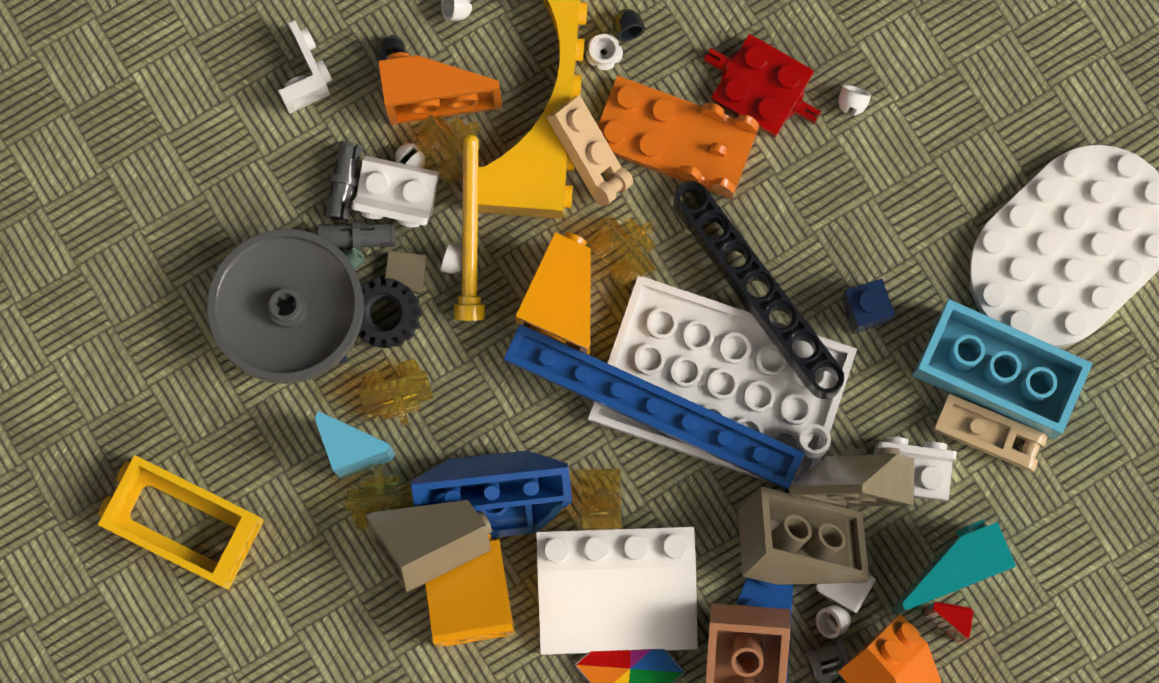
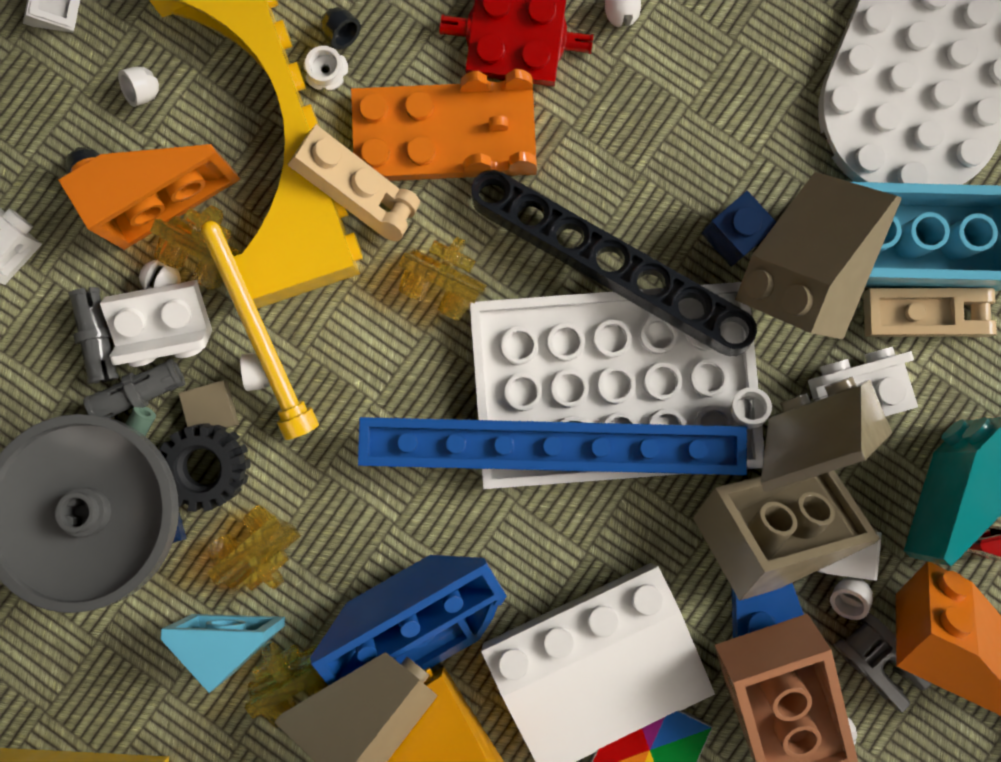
camera: 25 degrees left, 5 degrees up
light orange slope [515,232,591,355] -> none
clear yellow slope [581,469,622,530] -> none
none -> dark tan slope [735,172,902,339]

